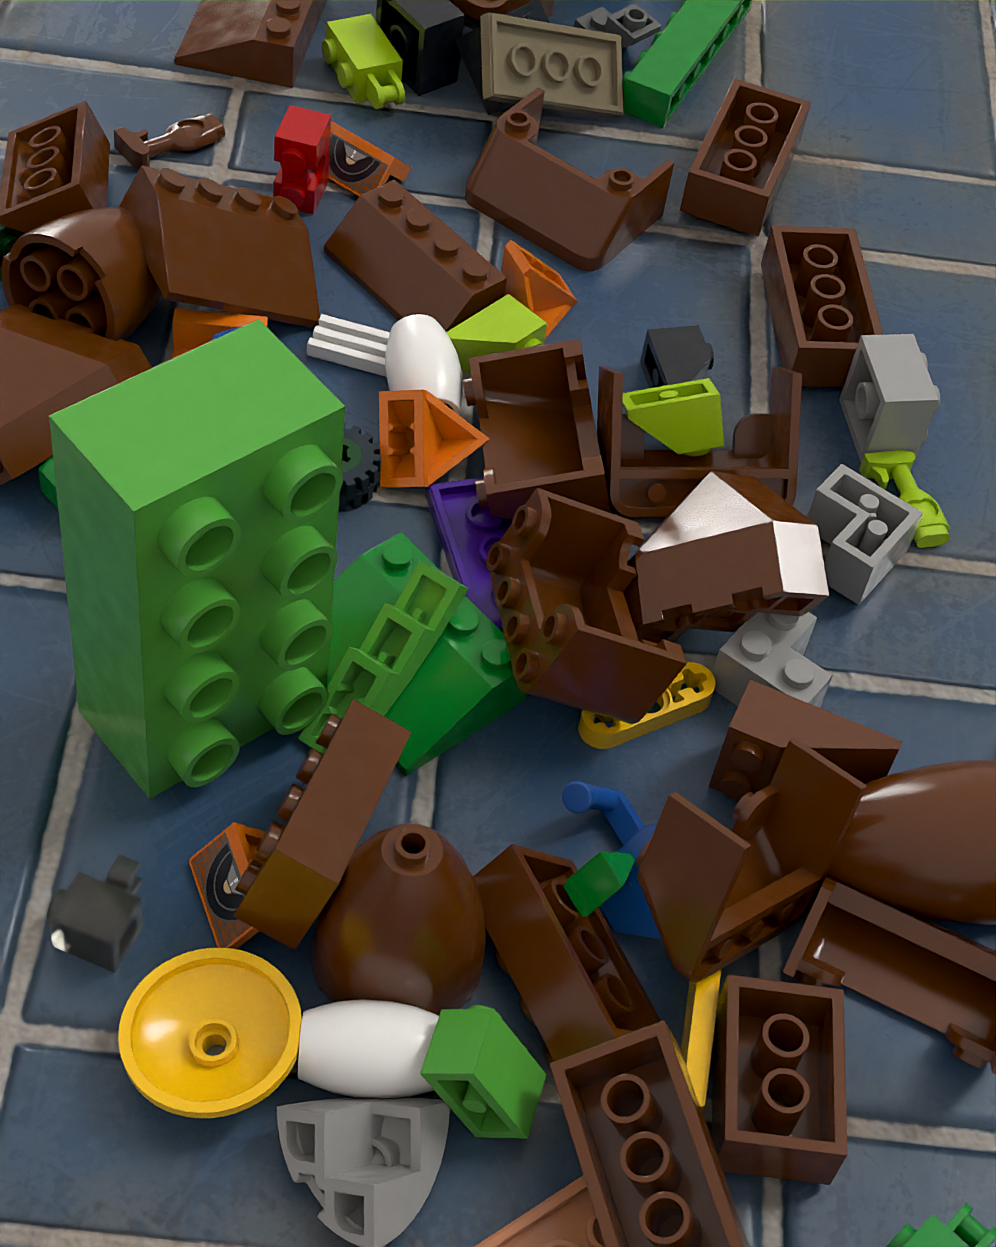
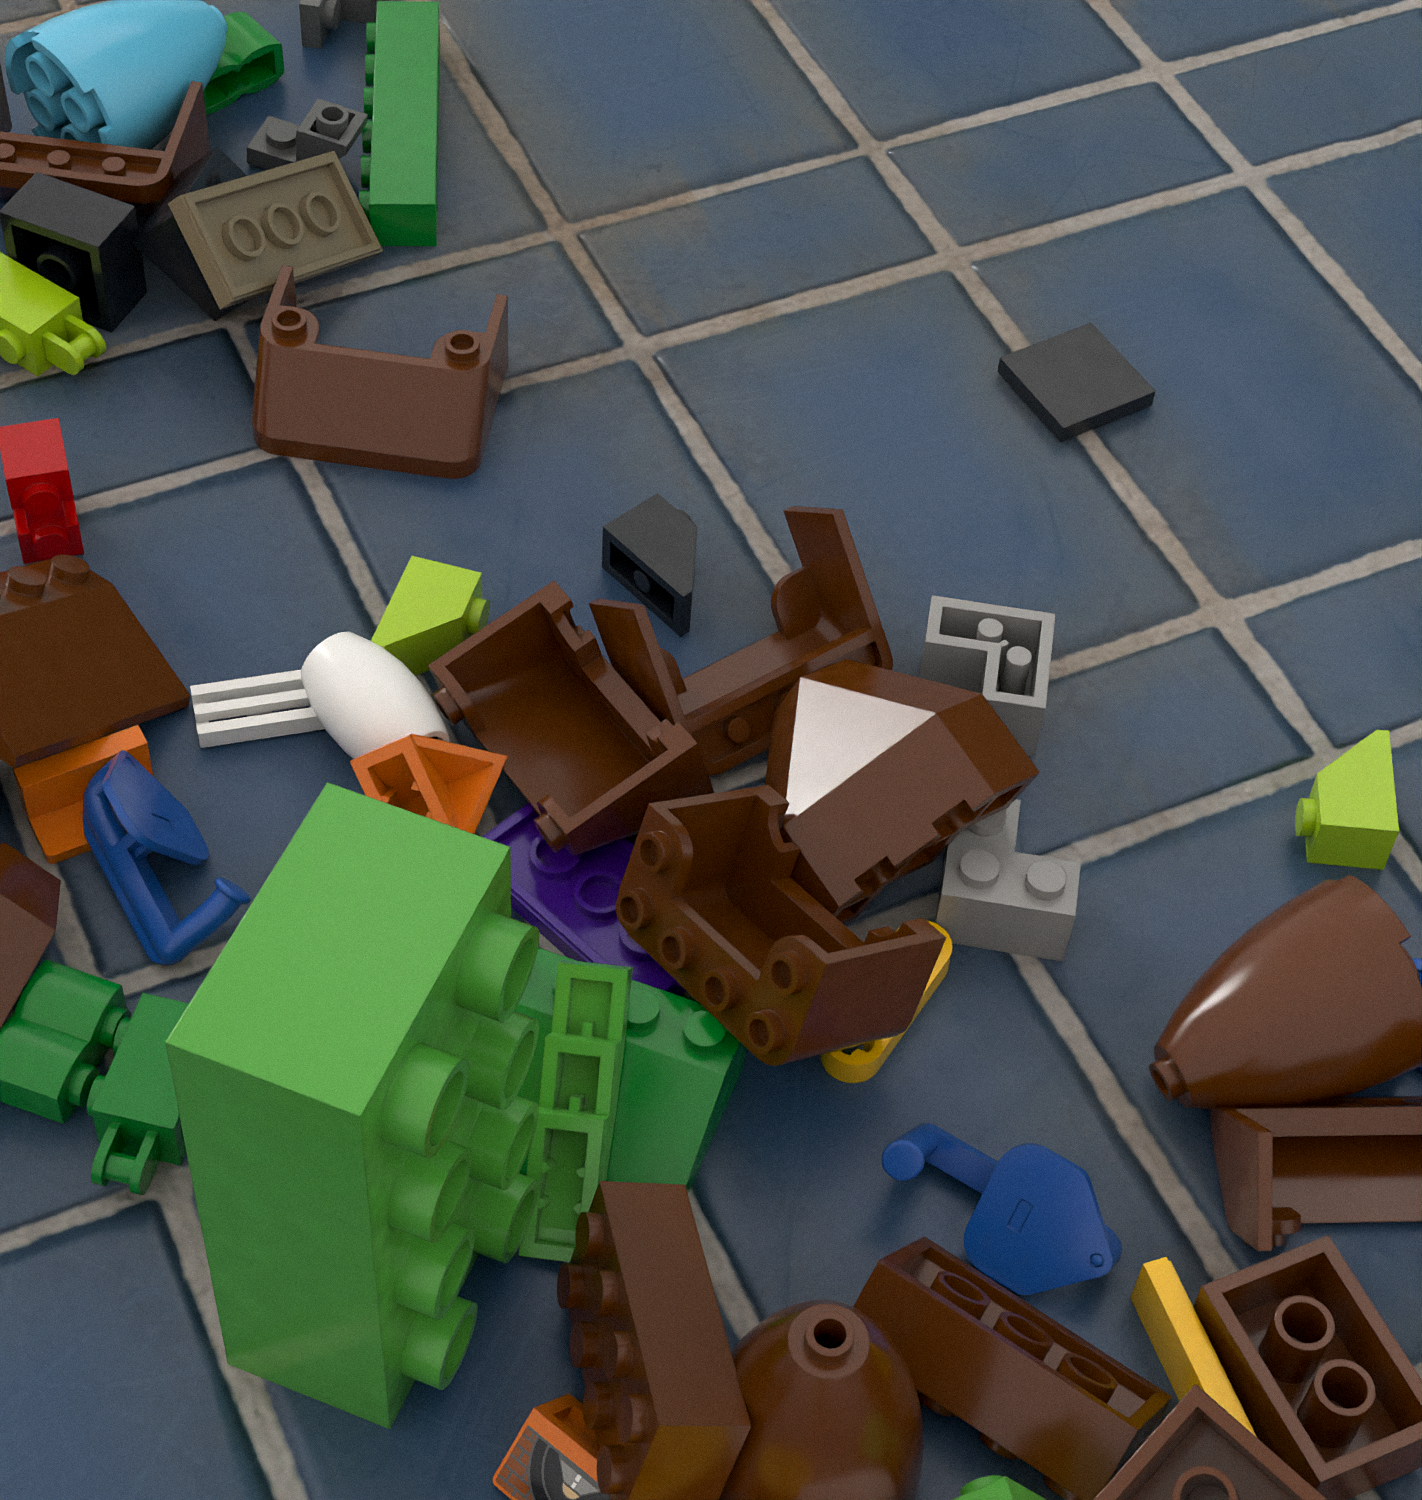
camera: 25 degrees left, 0 degrees up
reddish brown slope [324,180,507,332] -> none
panel [329,121,412,196] -> none
orange slope [501,240,578,340] -> none
green slope [563,852,635,917] -> none
lime slope [622,378,724,456] -> none
reddish brown windscreen [636,738,867,983] -> none
reddish brown brick [680,78,811,237] -> none
reddish brown slope [709,680,902,801] -> none
reddish brown brick [761,225,883,388] -> none
light grey brick [839,334,940,464] -> none
lime piece [859,449,950,548] -> none

